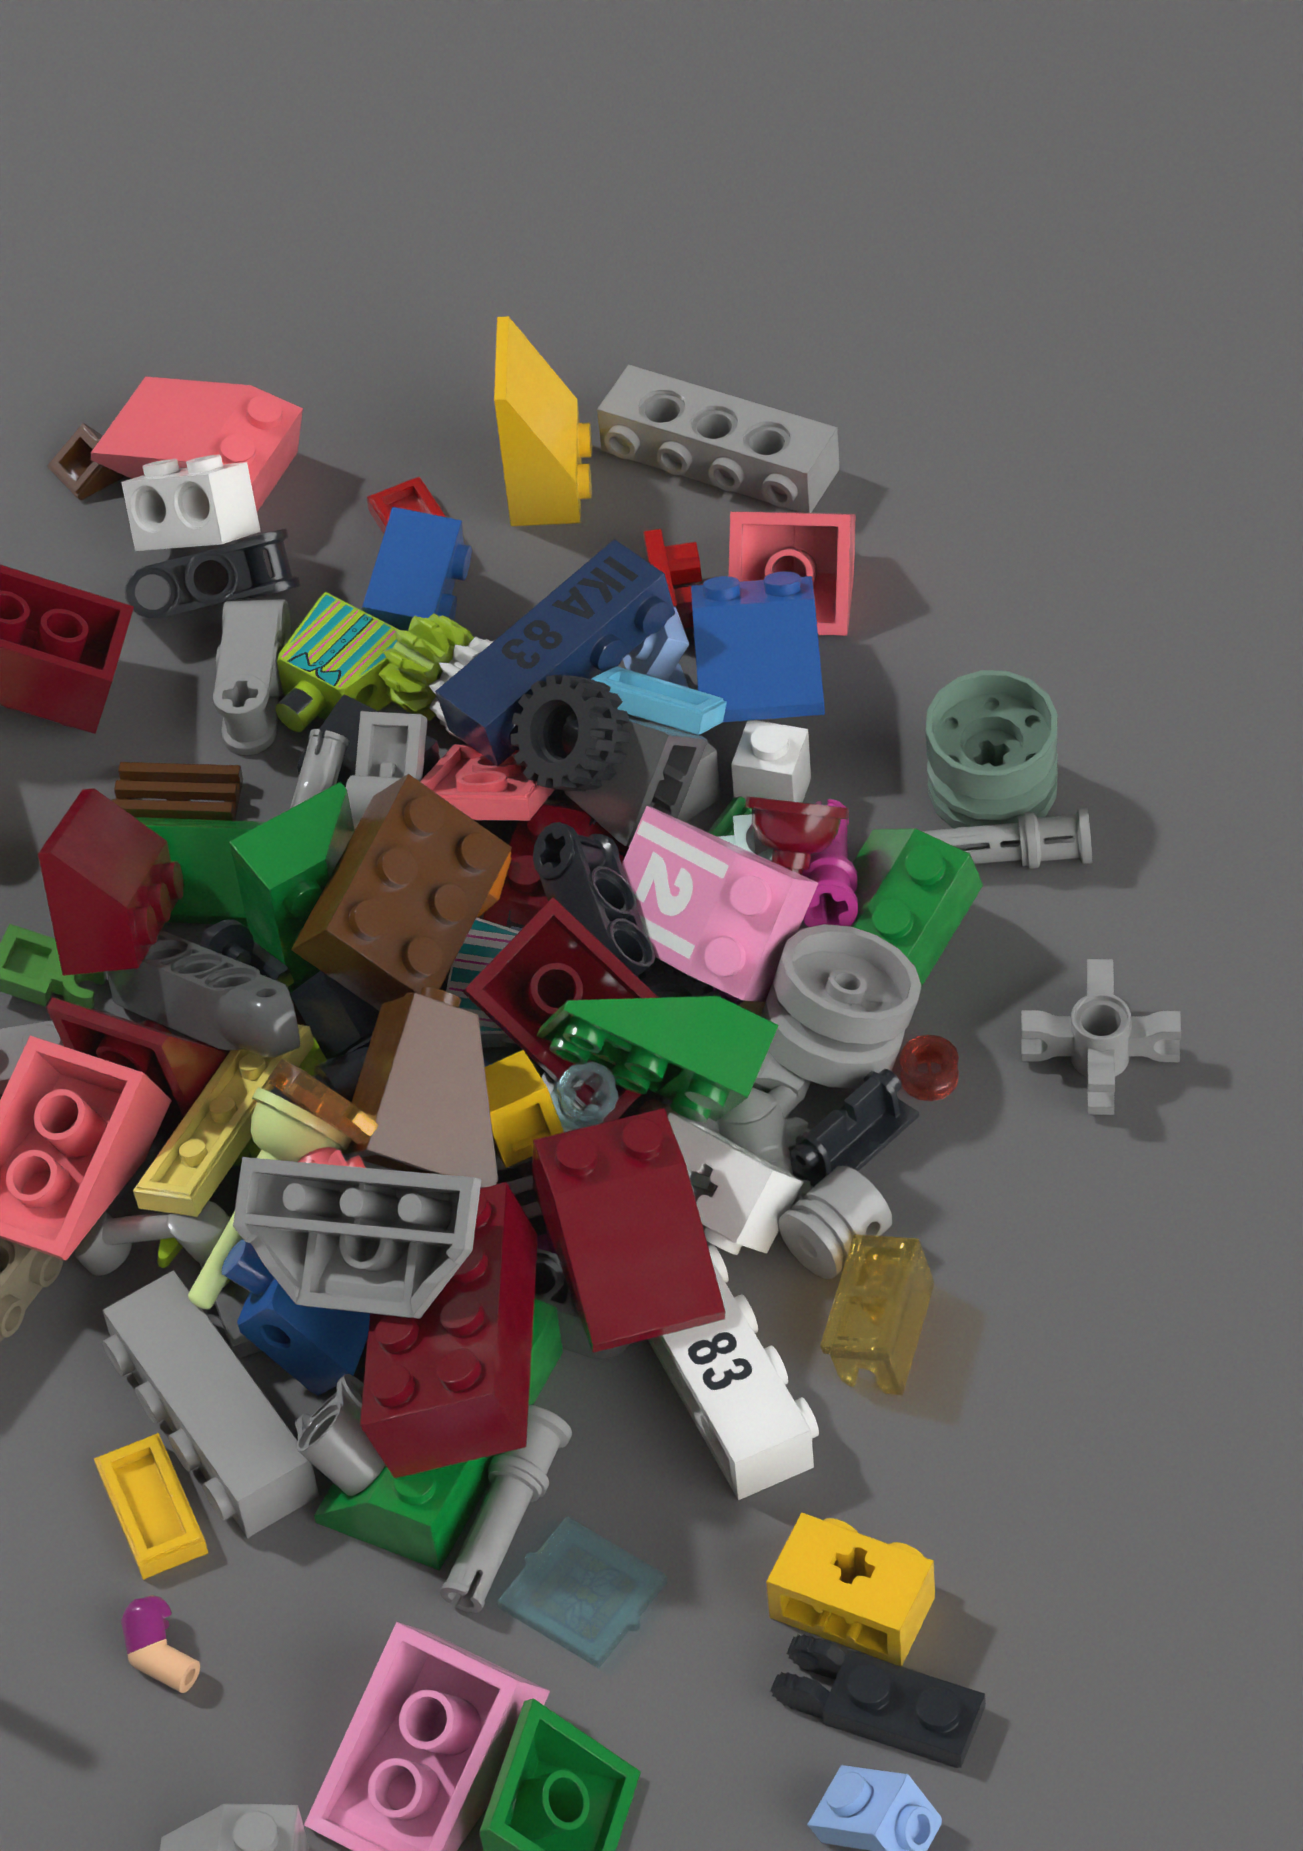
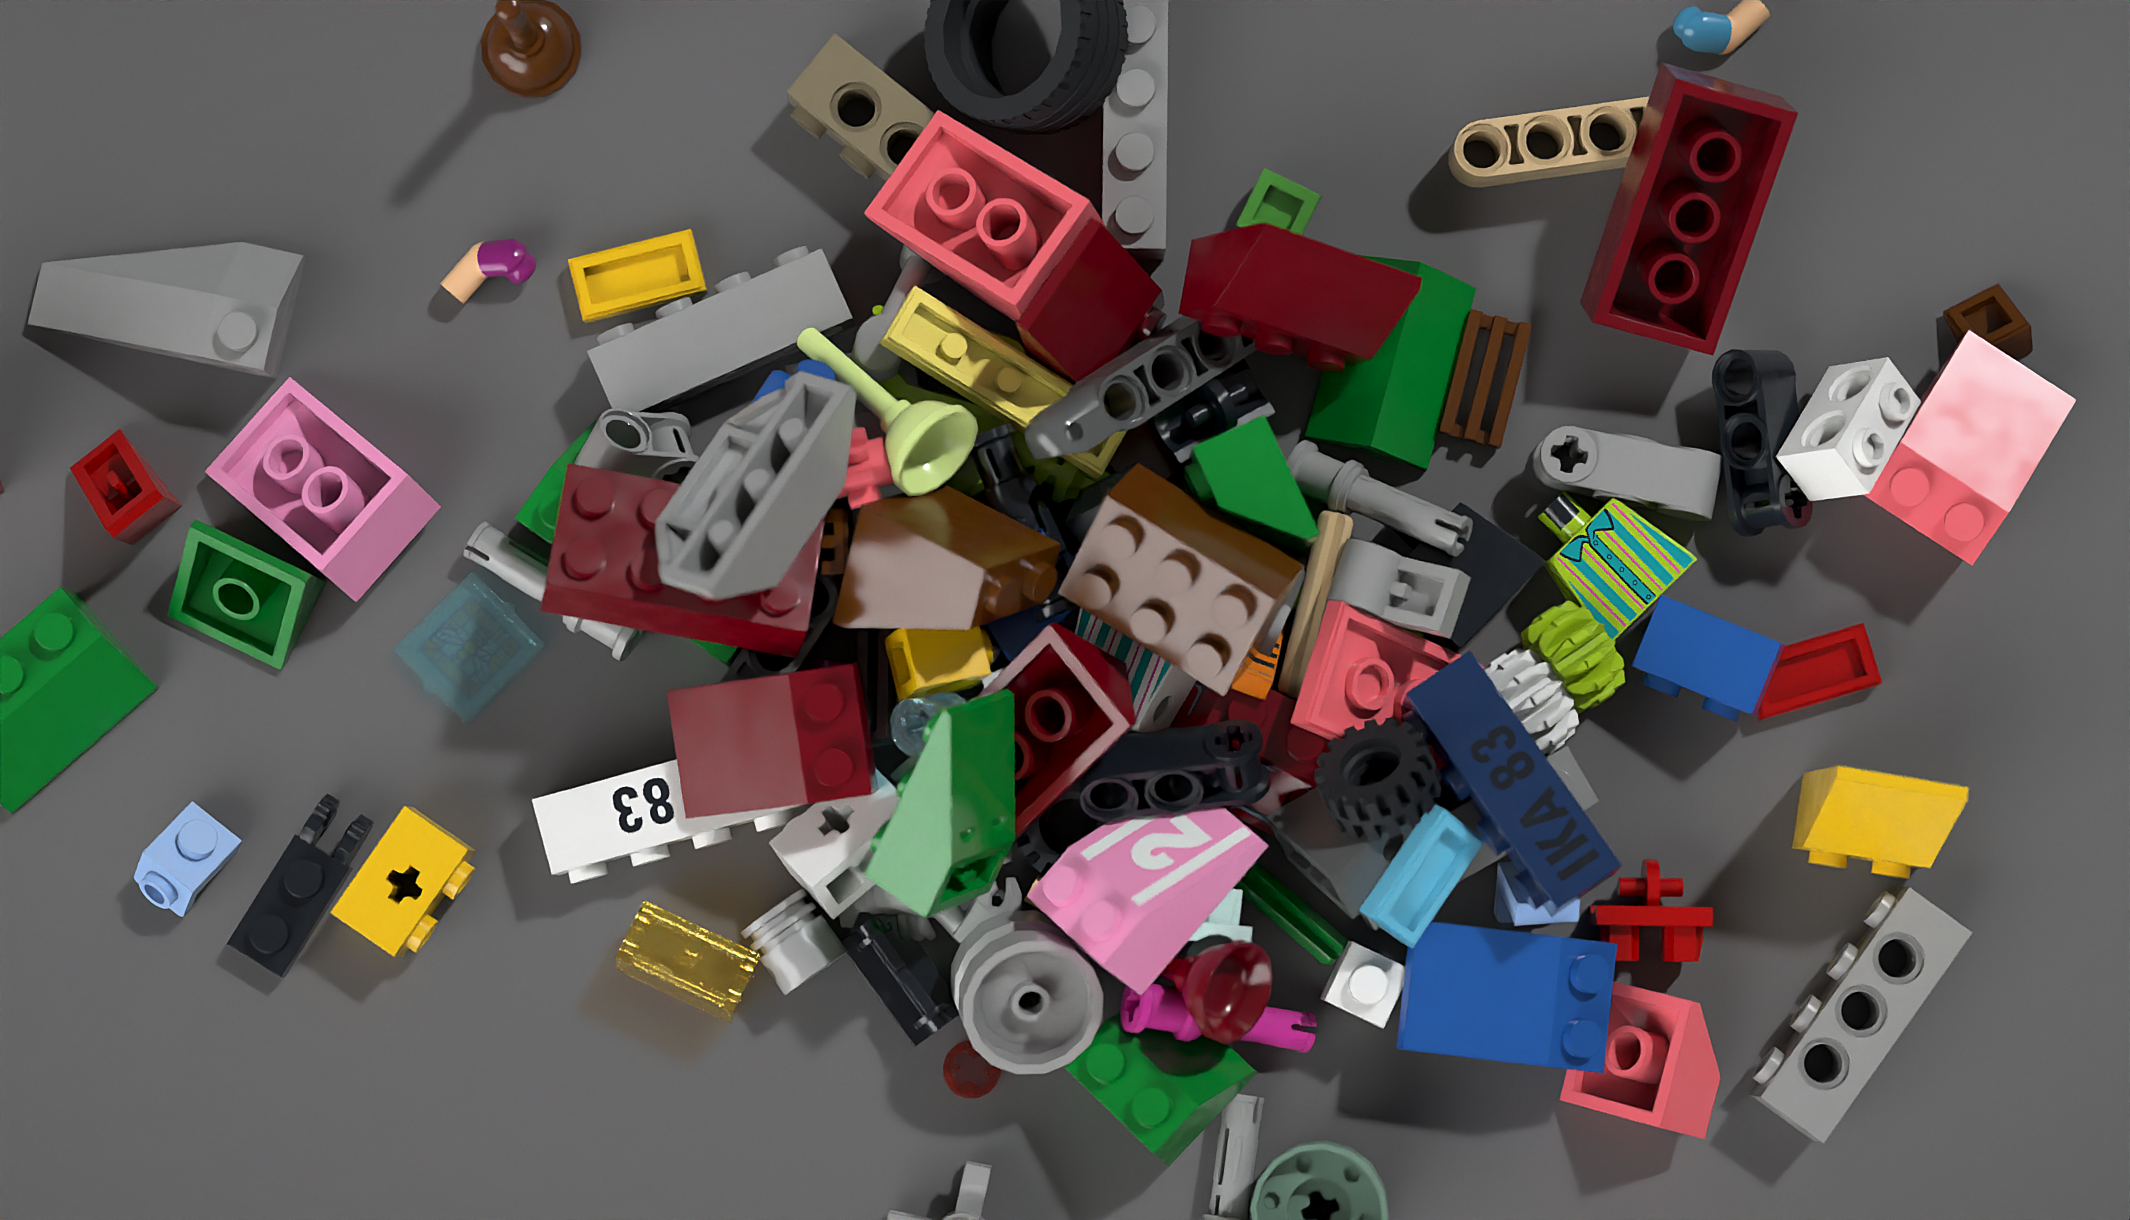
camera: 90 degrees right, 35 degrees up
clear orange tile [268,1059,379,1144] -> none

